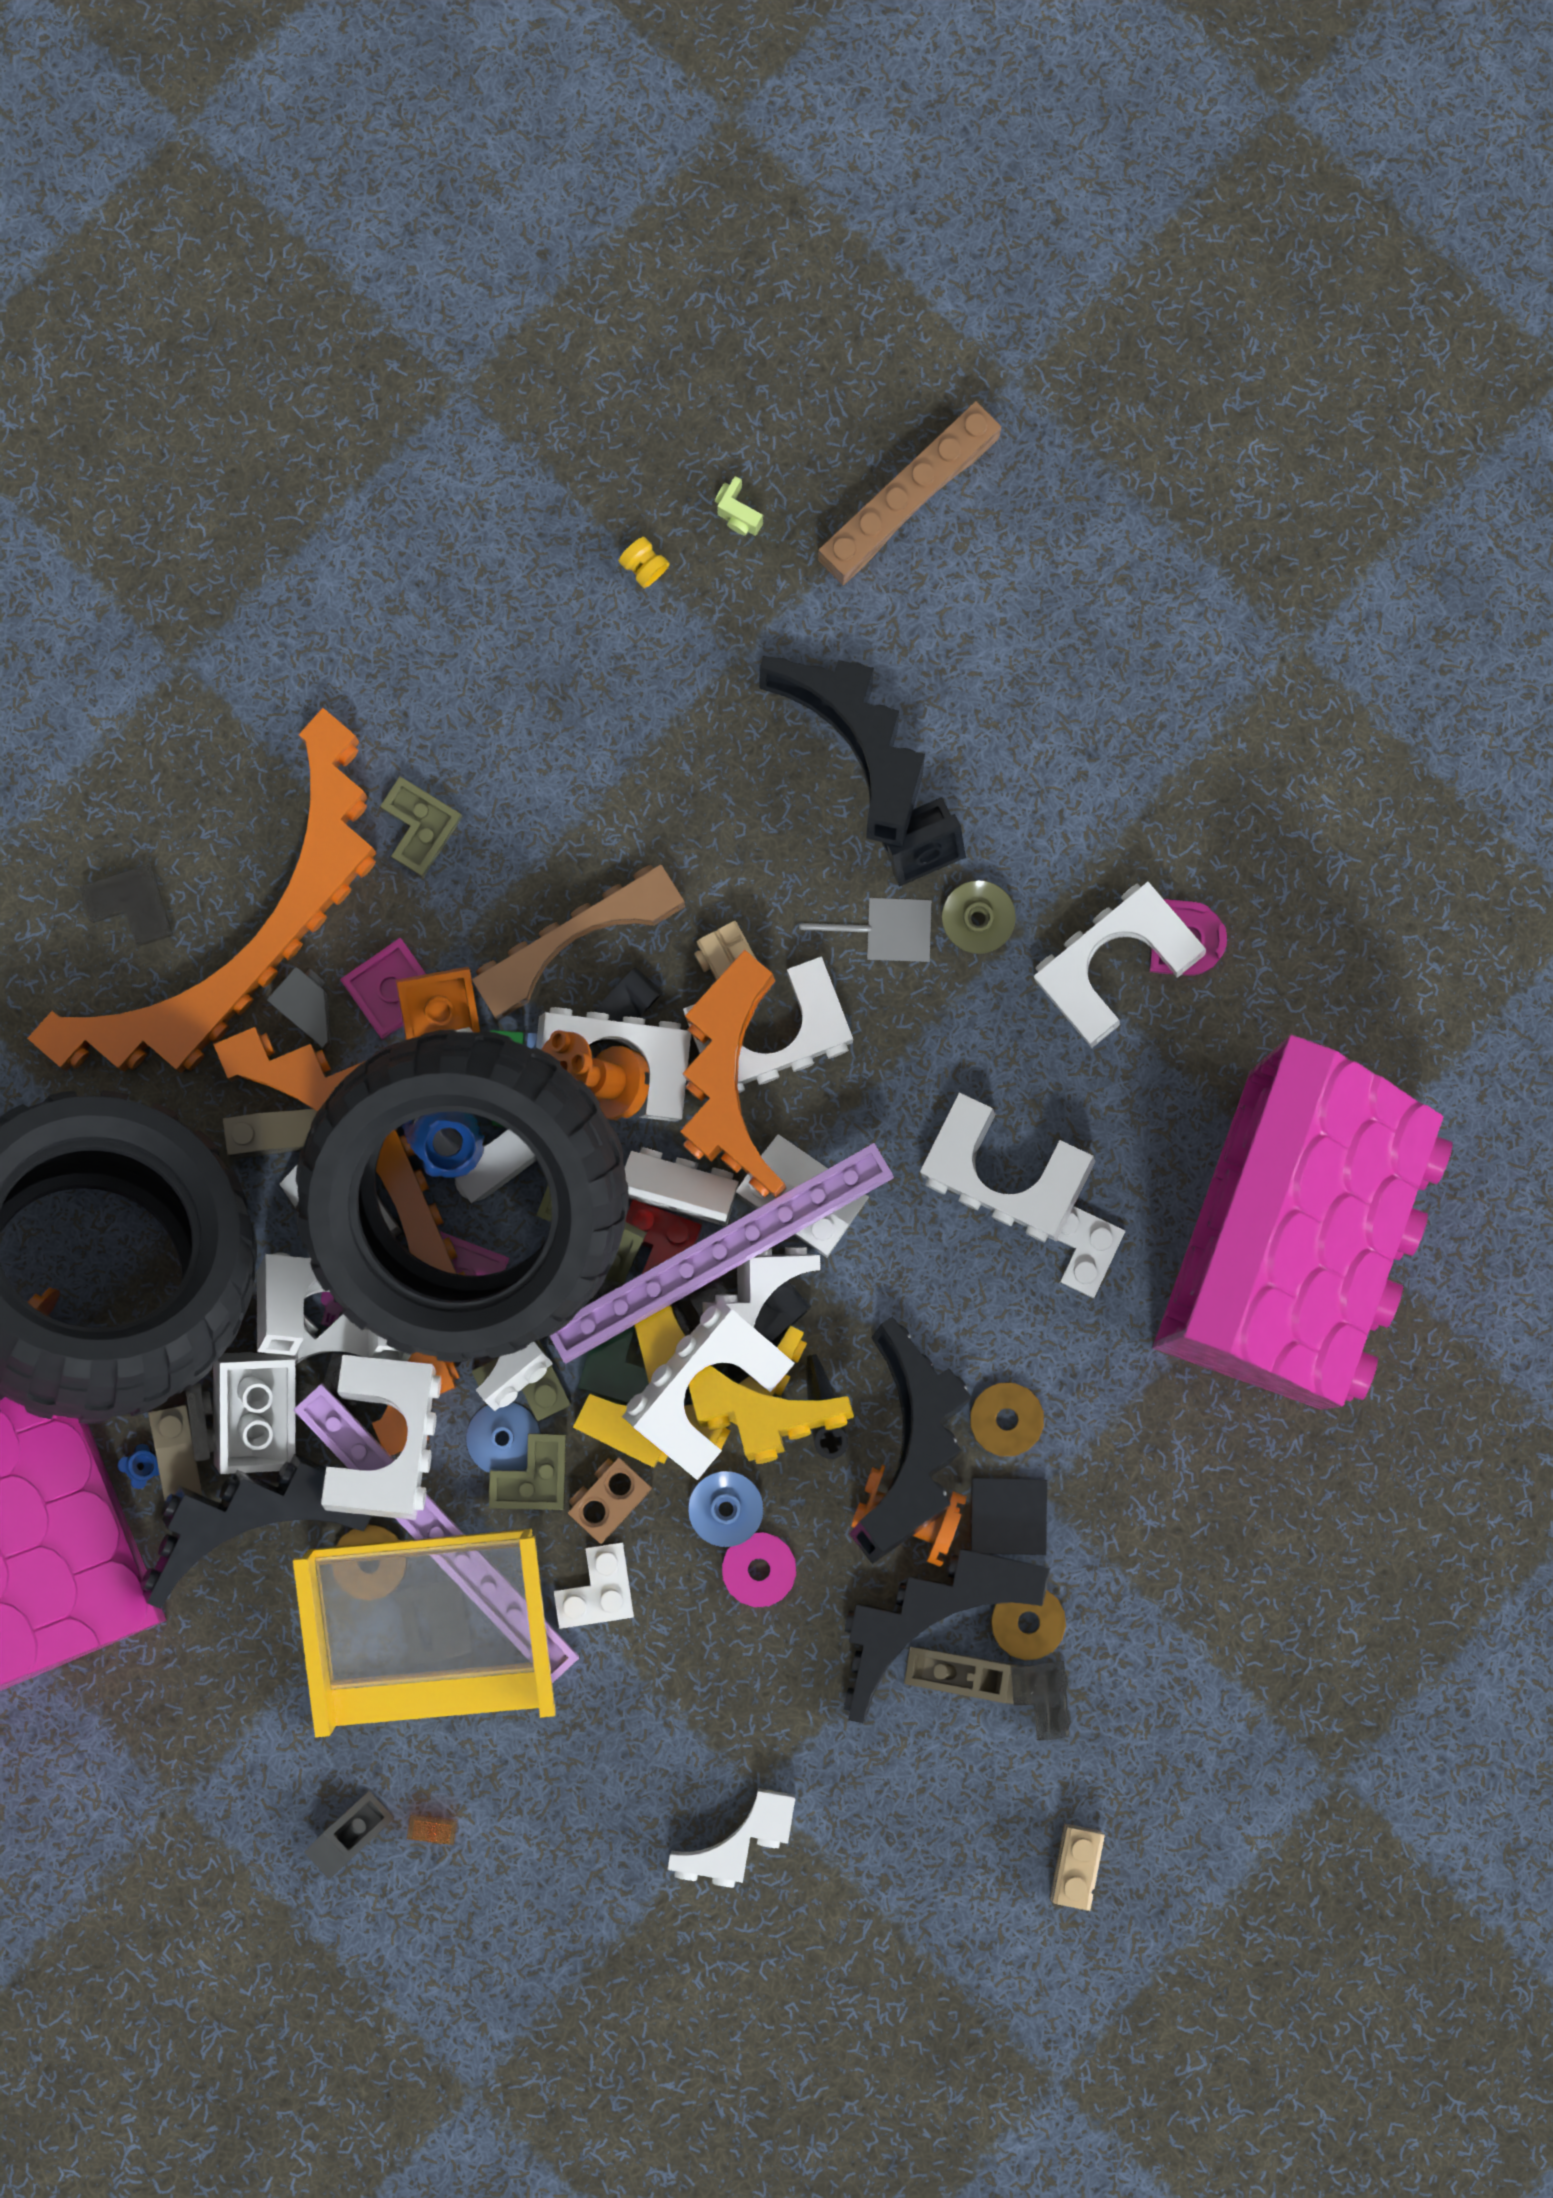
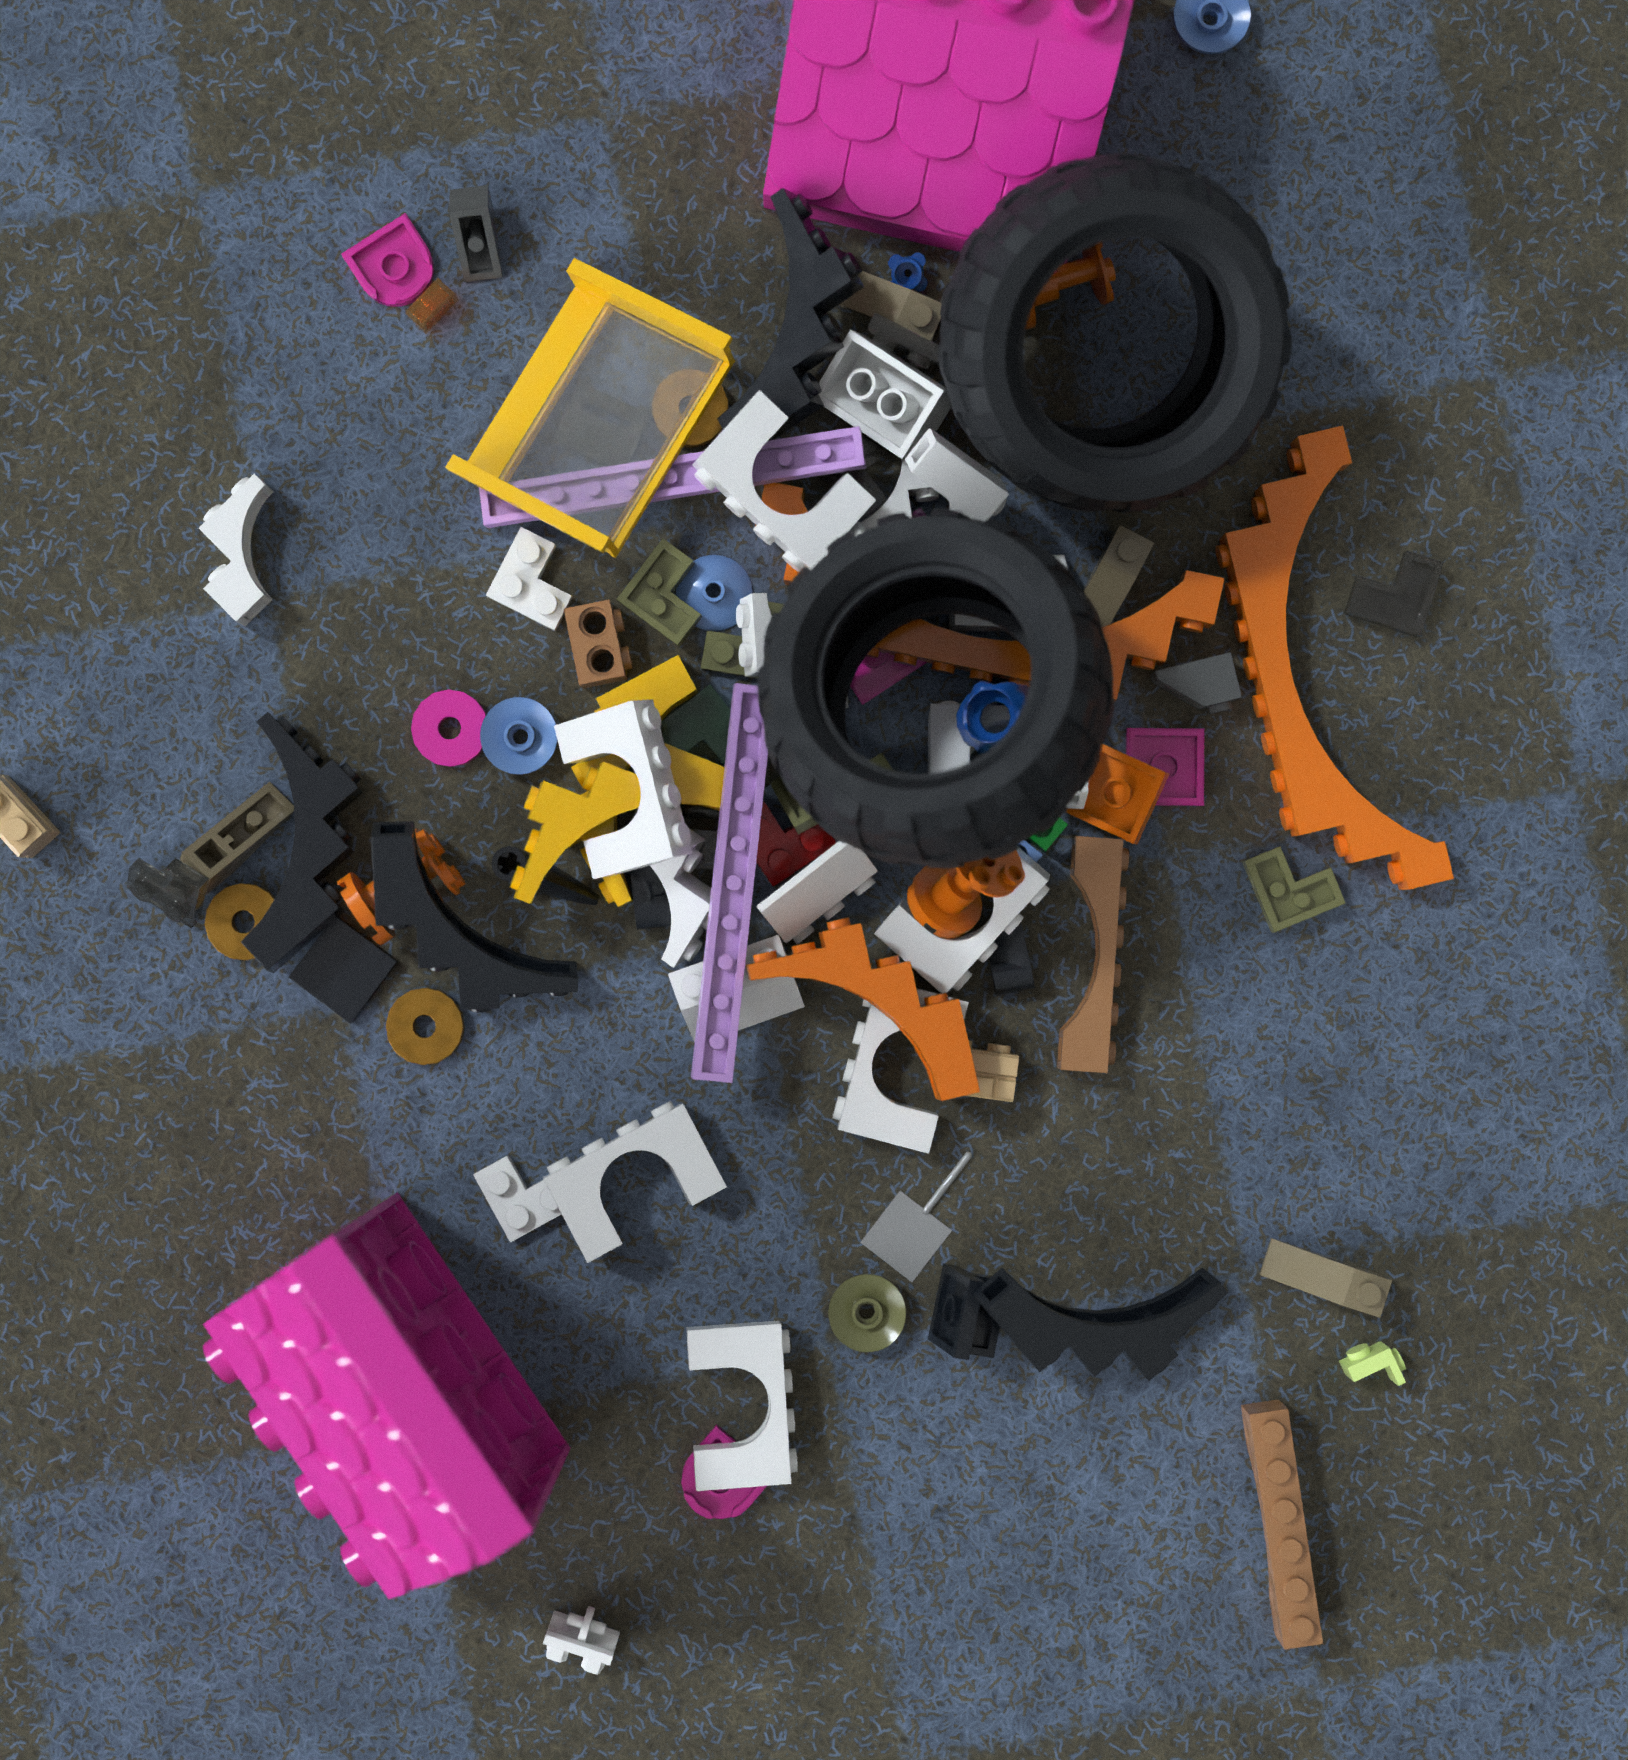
camera: 115 degrees right, 5 degrees up
yellow wheel [618,537,670,588] -> none
none -> dark pink tile [341,213,434,307]
none -> white hips [543,1606,620,1675]
none -> dark tan slope [1259,1238,1392,1318]

